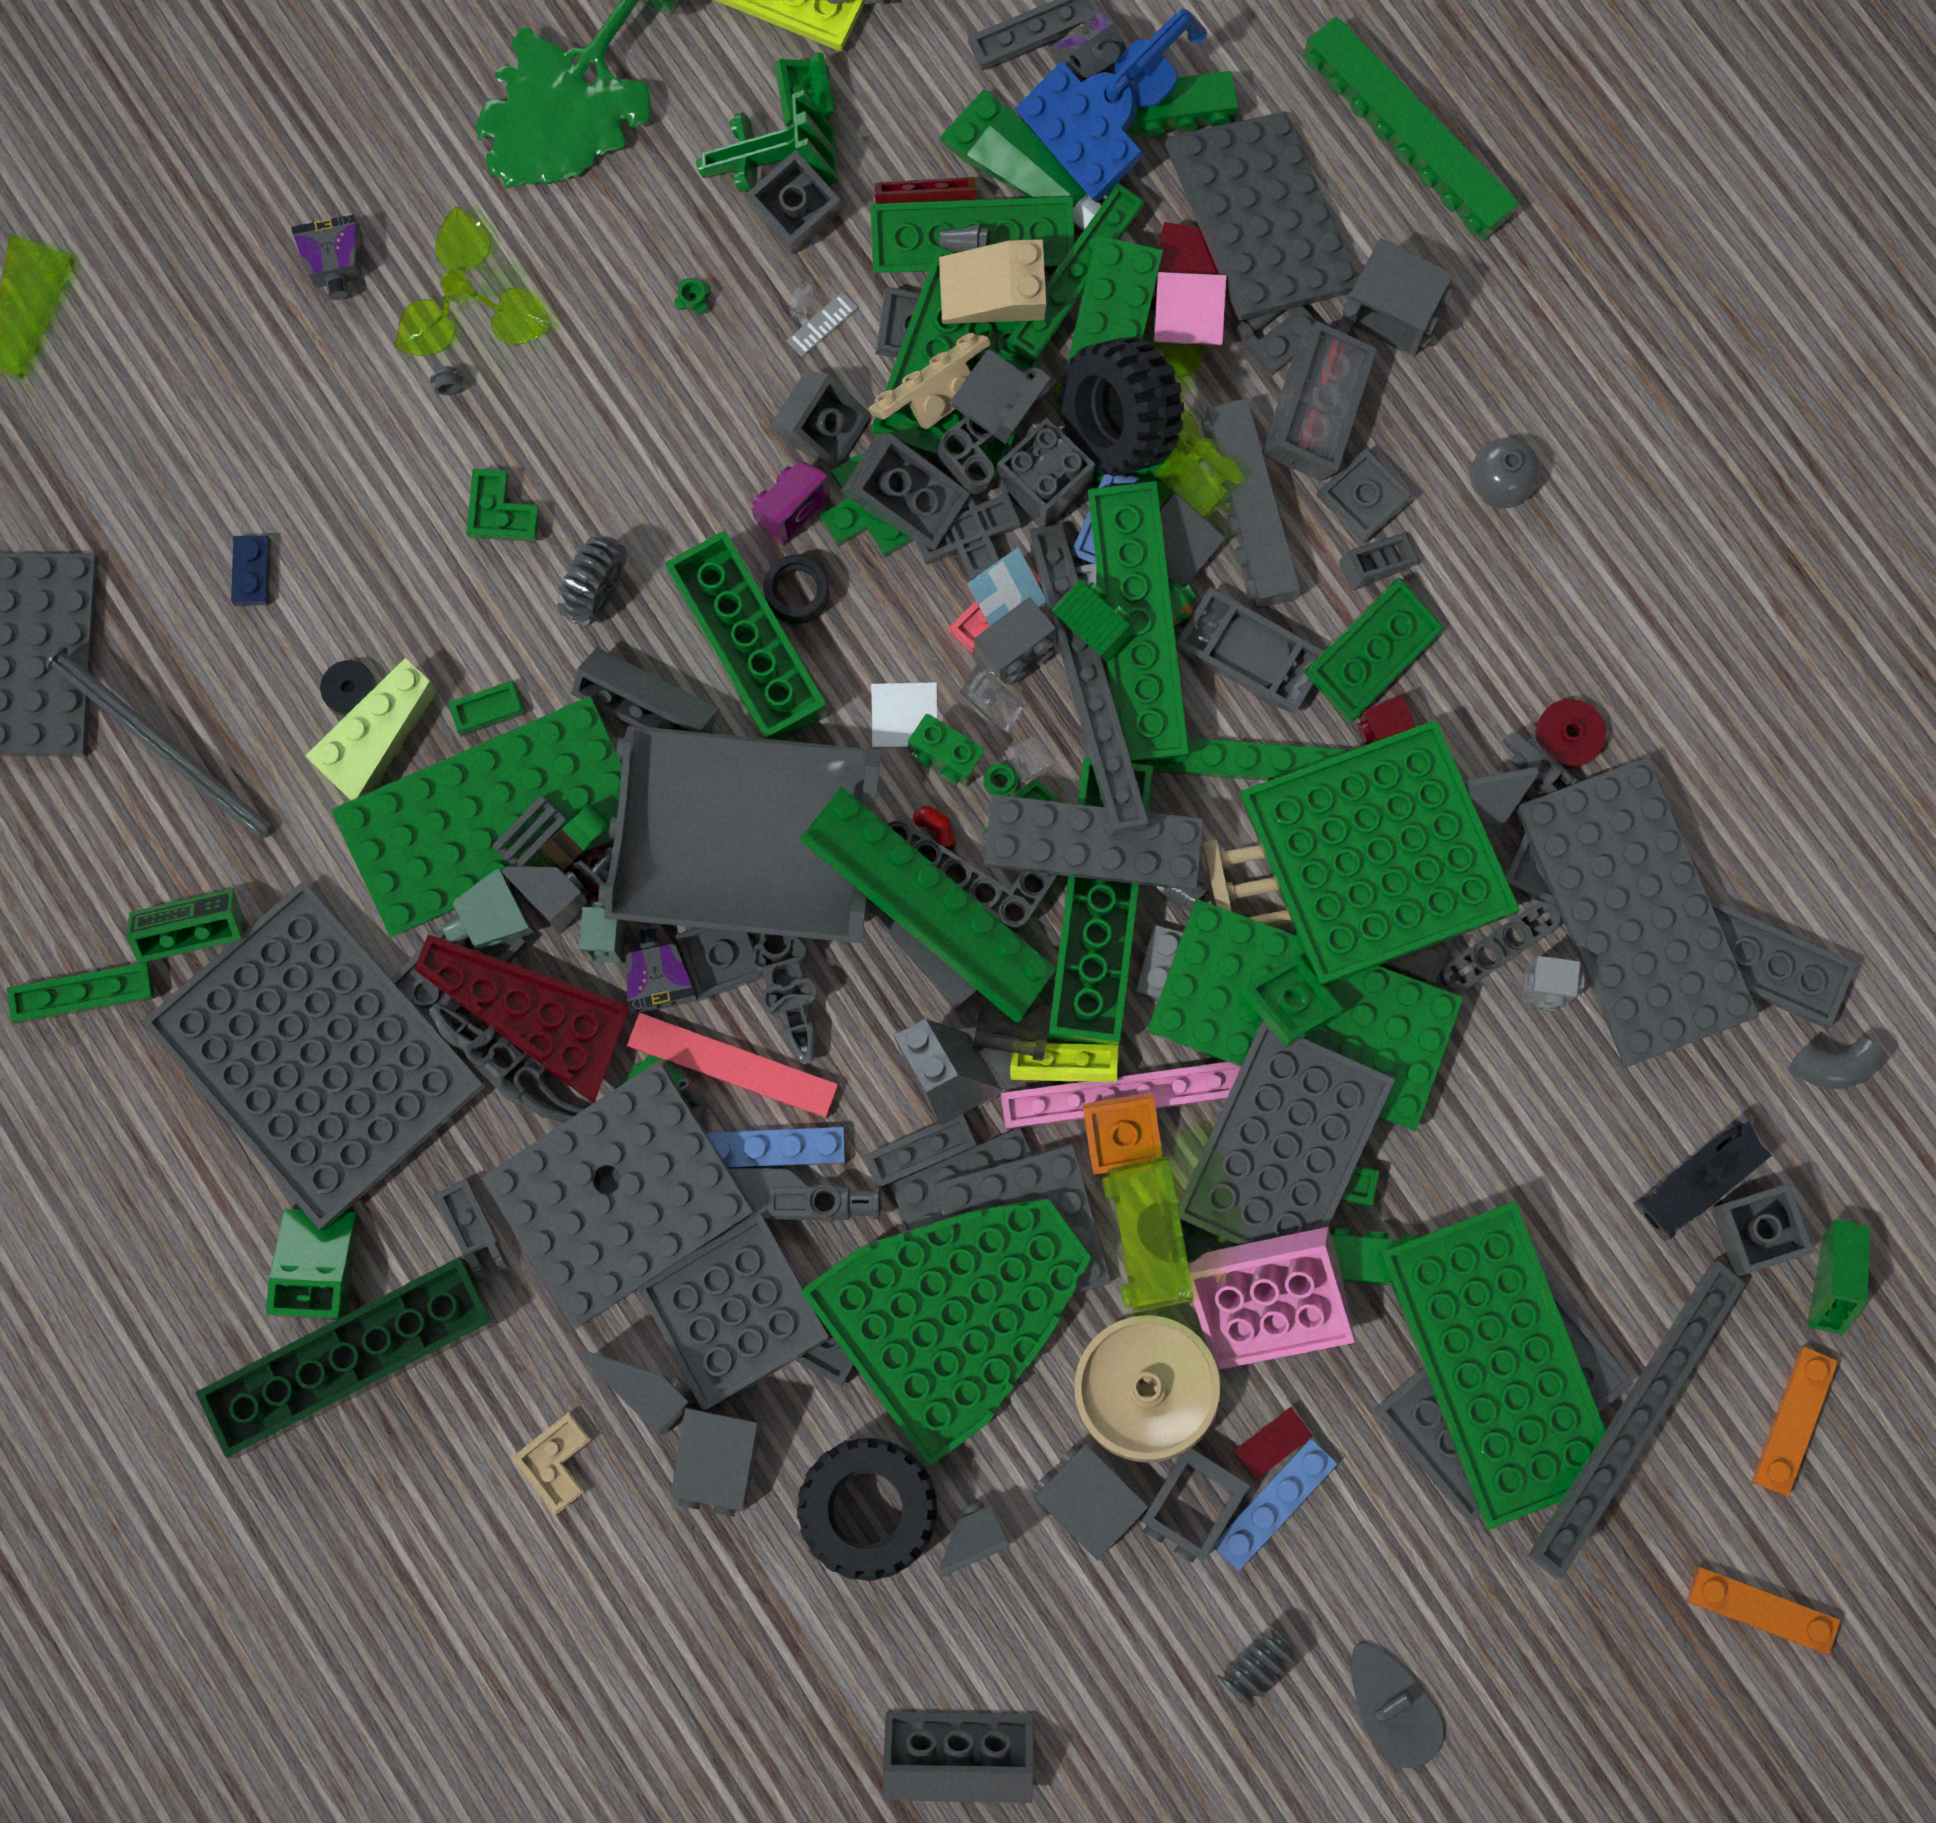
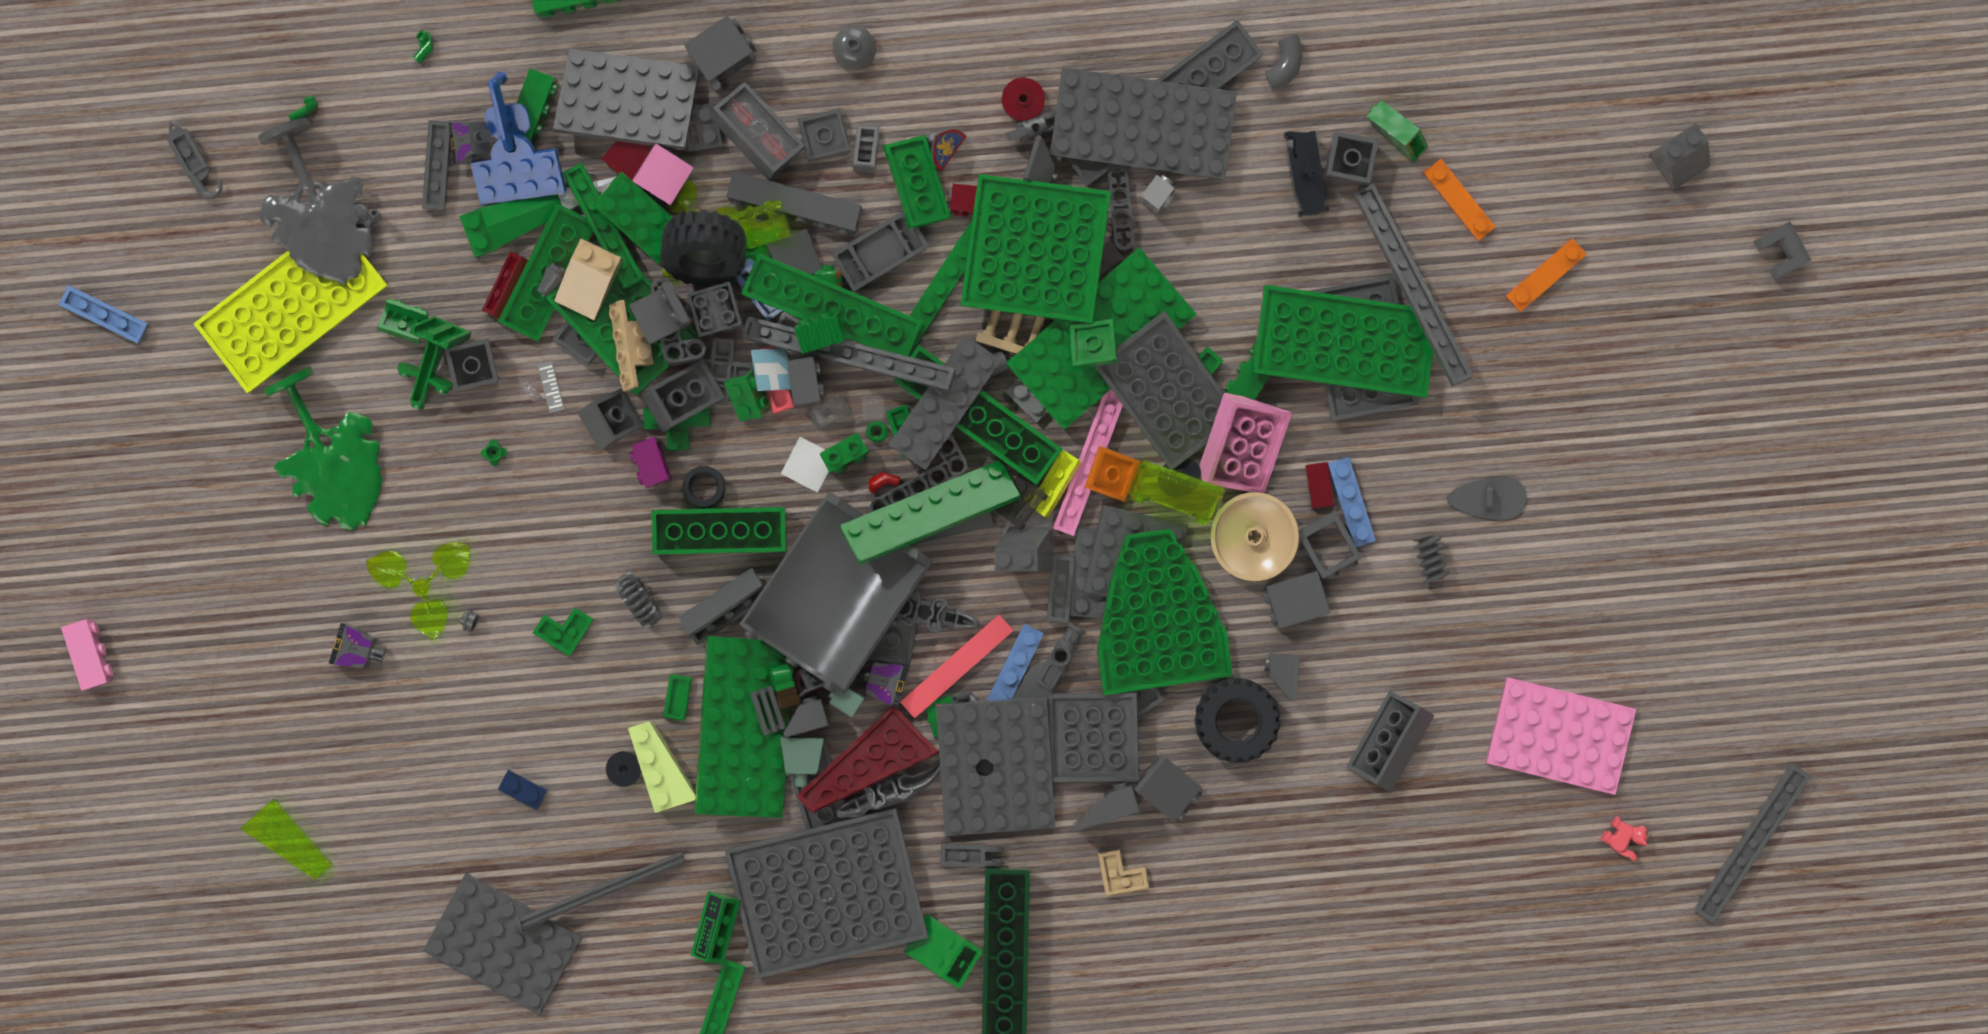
camera: 60 degrees left, 10 degrees up
none -> green bracket [724,370,771,422]
none -> shield [926,128,967,172]

